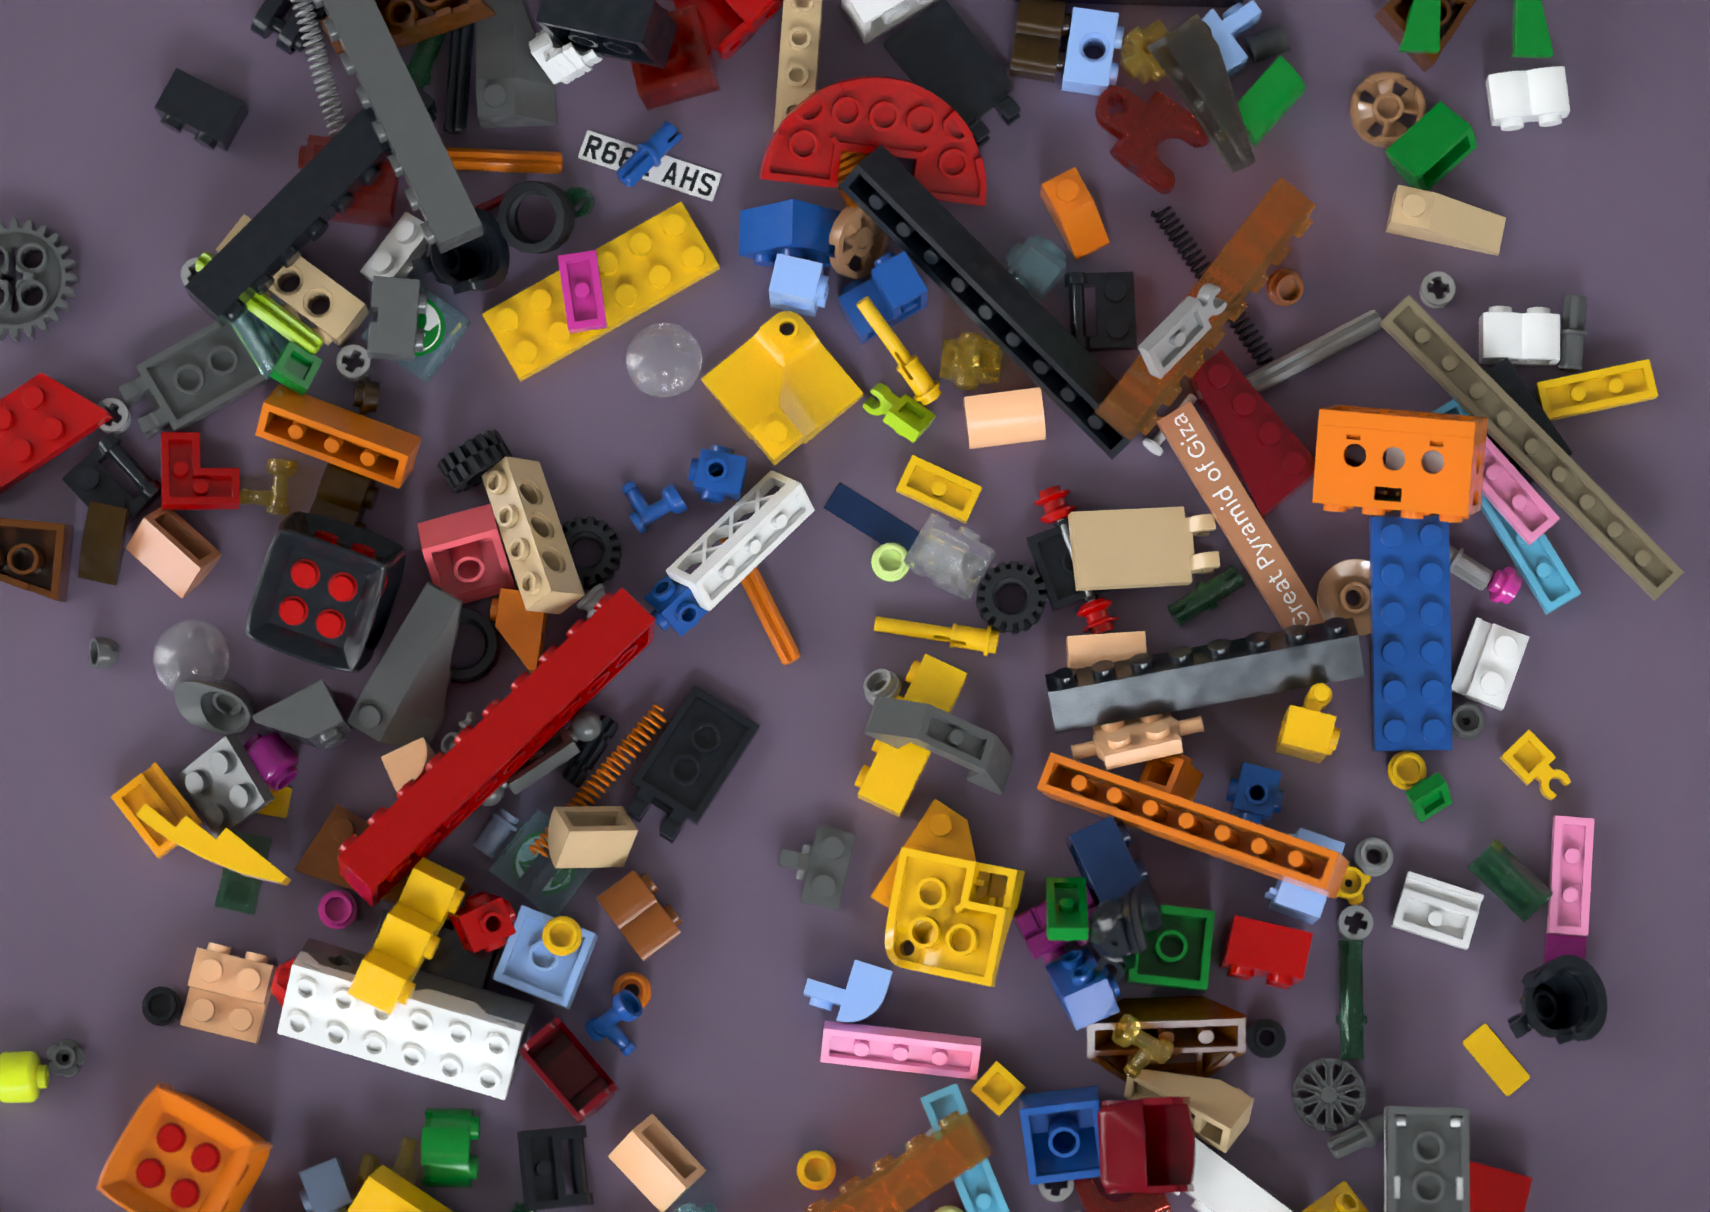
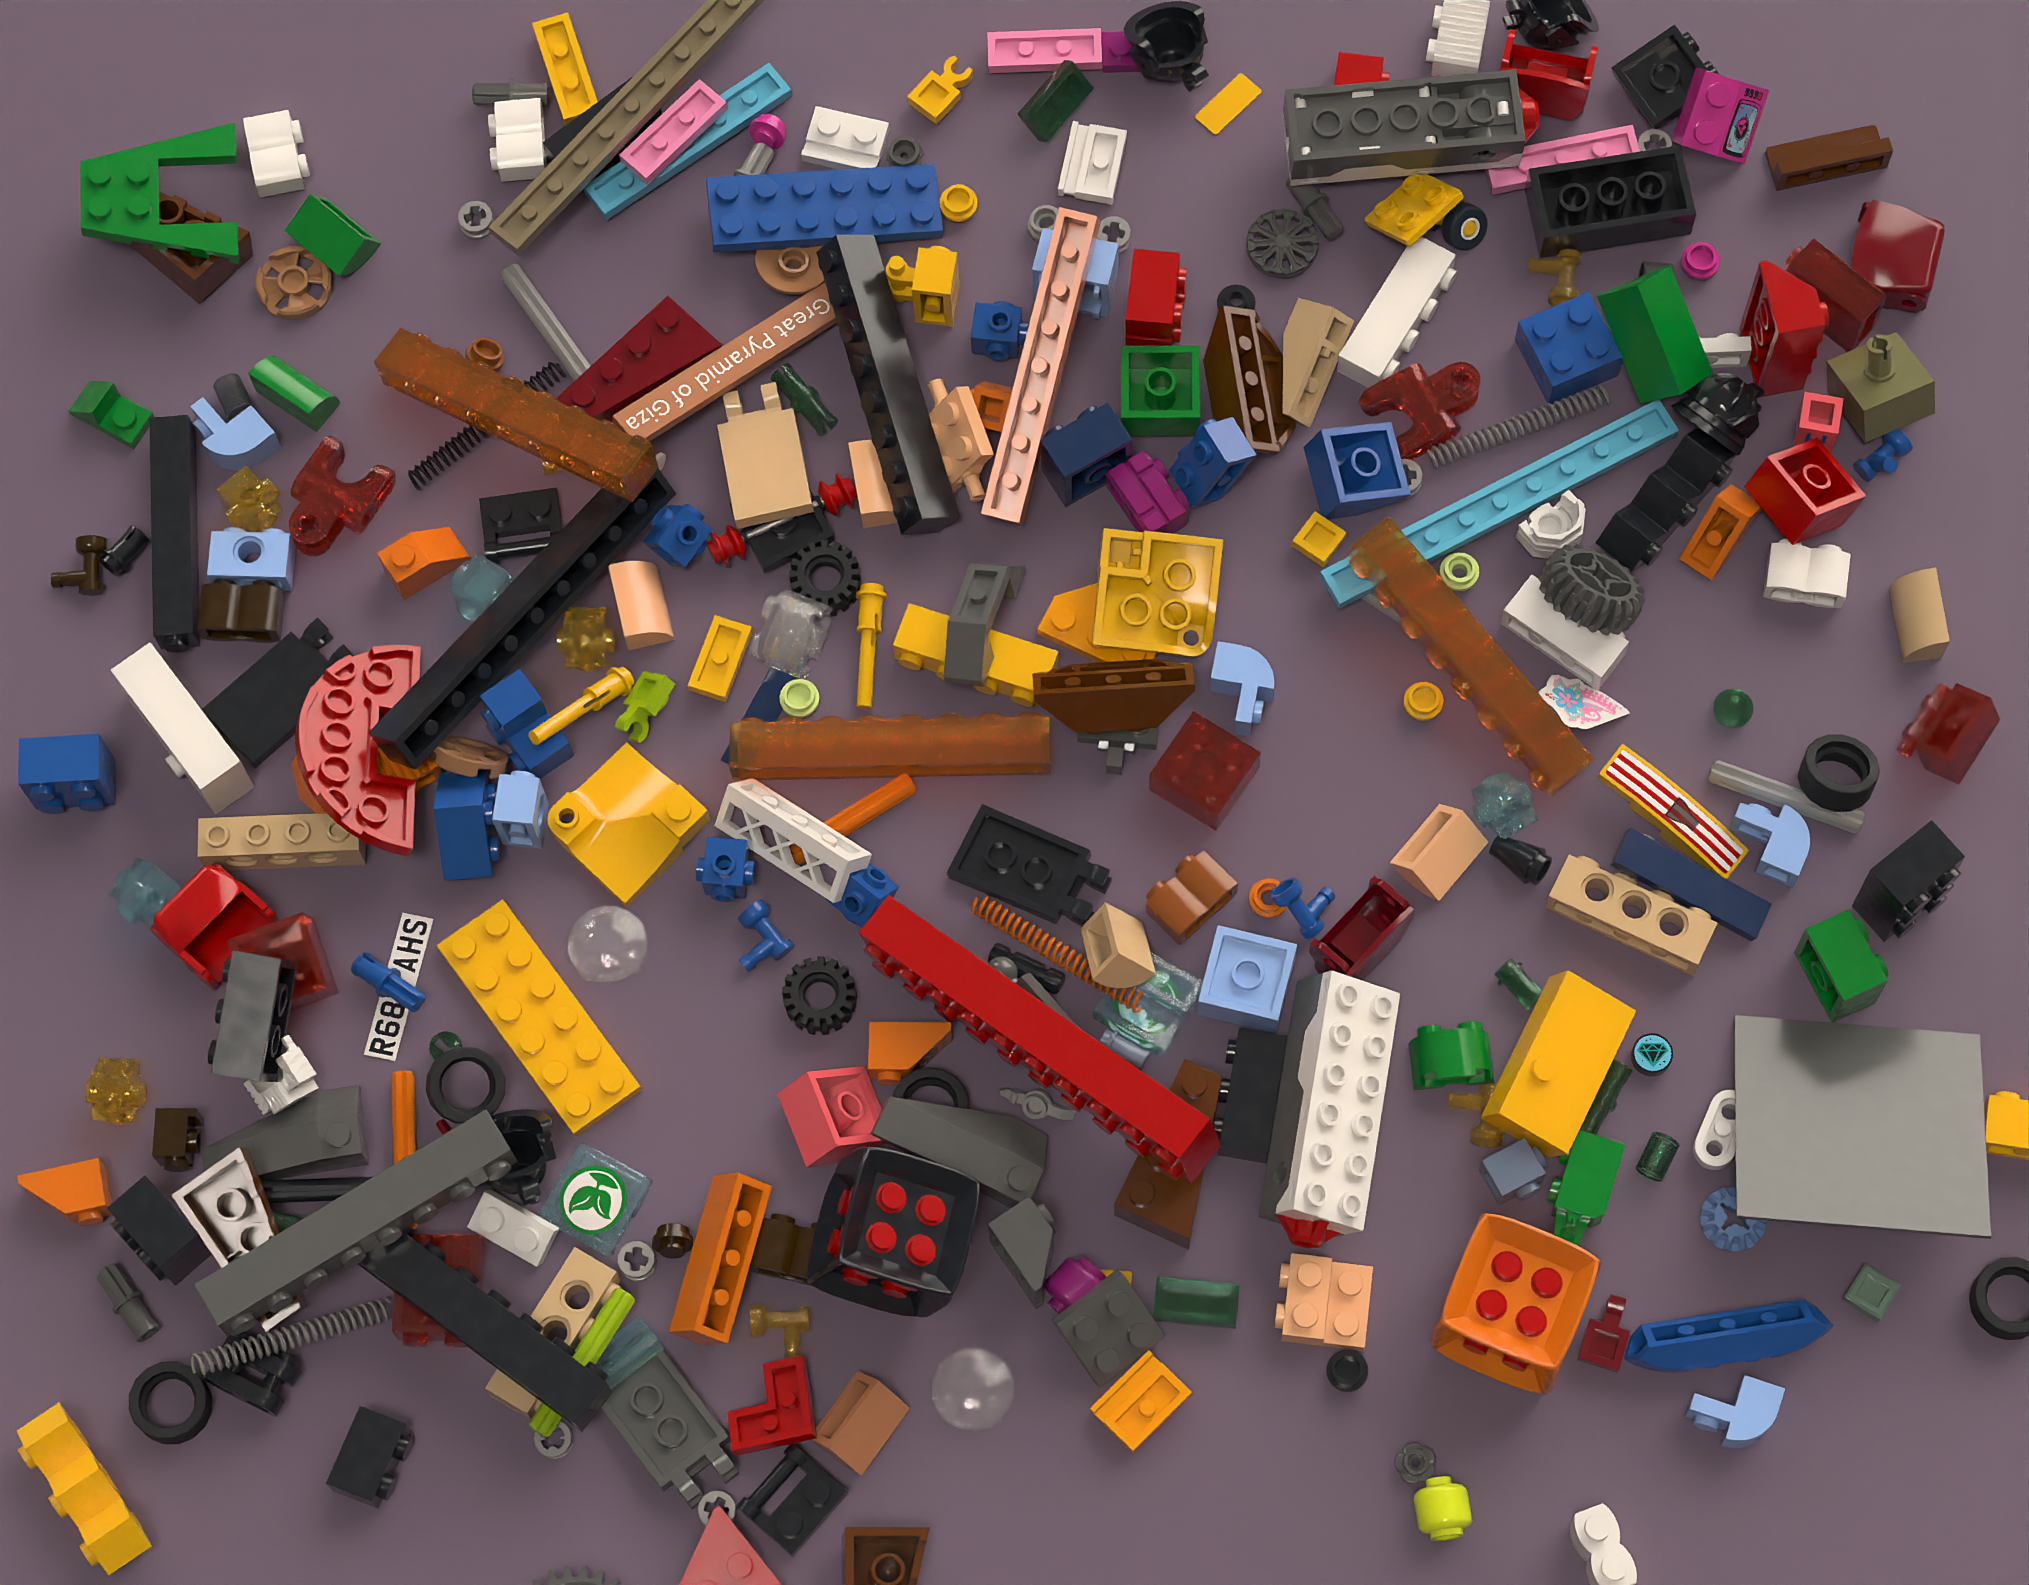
camera: 95 degrees left, 10 degrees down
dark brown slope [78,501,130,586] -> none
dark grey hinge [89,637,120,669] -> none
yellow slope [136,803,292,886] -> none
dark grey cap [174,679,254,734] -> none
green plate [269,341,323,396] -> none
dark pink plate [318,890,358,930] -> none
yellow brick [347,857,466,1015] -> none
dark grey brick [367,276,428,362] -> none
light nougat brick [381,737,435,793] -> none
black tyre [437,430,513,493] -> none
red brick [449,891,516,953] -> none
tan brick [481,456,585,614] -> none
black plate [517,1125,594,1212] -> none
yellow plate [542,916,582,956] -> none
dark pink plate [558,250,608,334] -> none
light grey bush [577,583,606,619] -> none
bright pink plate [820,1020,982,1080] -> none
light grey plate [863,669,902,705] -> none
green slope [1046,877,1089,941] -> none
black helmet [1089,880,1164,982] -> none
dark red piece [1098,1097,1195,1194] -> none
clear yellow piece [1112,1014,1174,1079] -> none
light grey plate [1138,283,1227,379] -> none
clear smoke slope [1147,13,1256,173] -> none
orange piece [1312,404,1488,523] -> none
clear green pin [1336,940,1368,1060] -> none
tan slope [1385,185,1506,256] -> none
green plate [1405,772,1453,823] -> none
none -> blue brick [642,504,712,567]
none -> clear orange brick [729,712,1051,781]
none -> reddish brown wedge [1032,659,1195,734]
none -> clear red brick [1149,711,1261,831]

